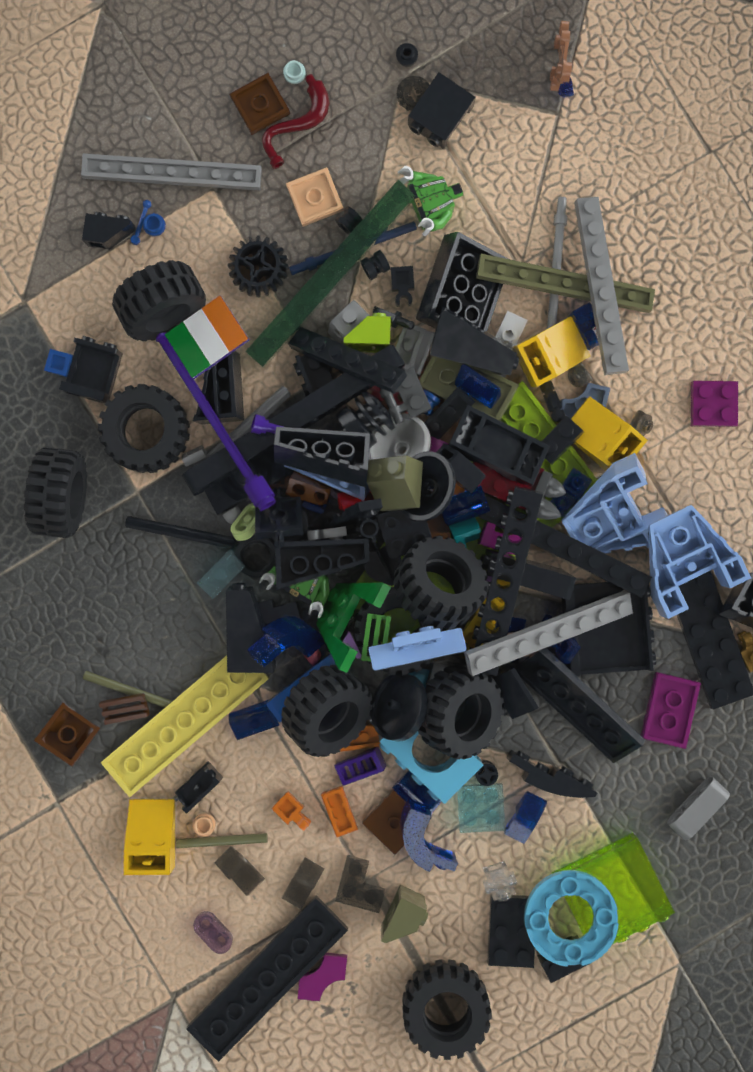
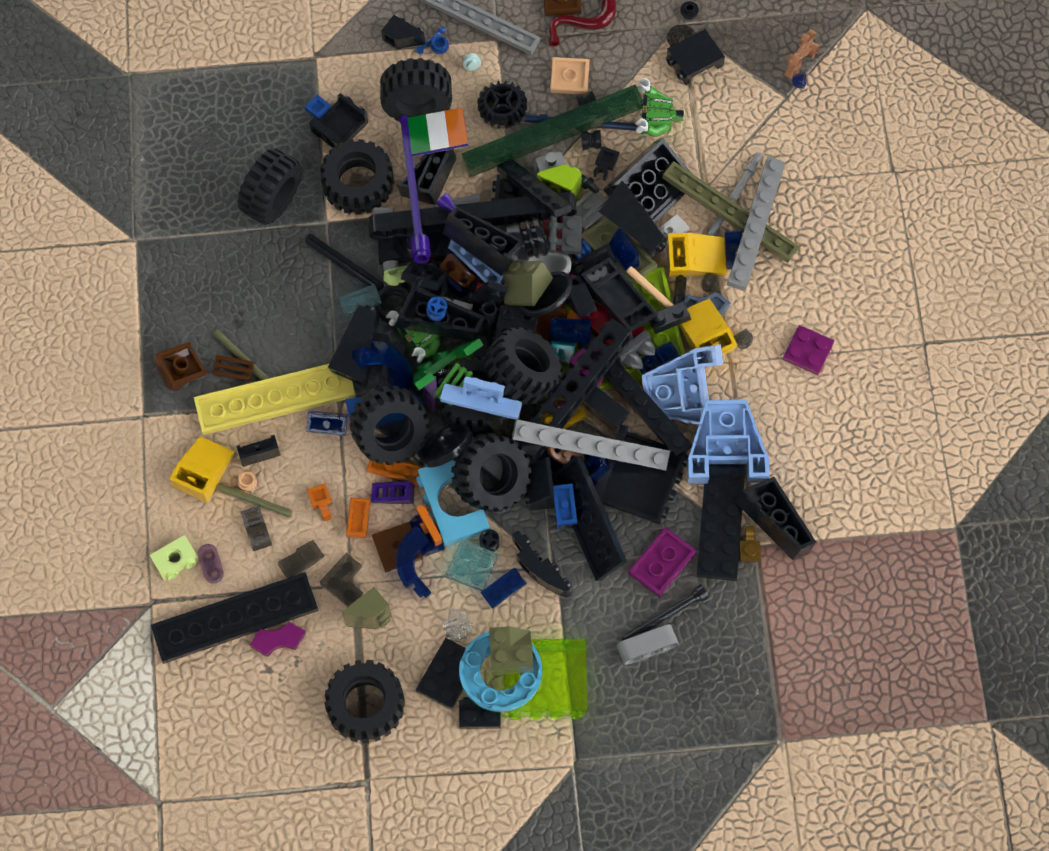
camera: 25 degrees right, 20 degrees down
none -> yellowish green brick [149,535,199,581]
none -> orange plate [416,505,442,546]
none -> blue wheel [426,297,447,321]
none -> light aqua plate [463,53,481,71]
none -> olive slope [489,626,534,675]
none -> blue panel [553,484,578,530]
none -> black piece [622,584,709,641]
none -> light nougat bar [626,266,674,308]

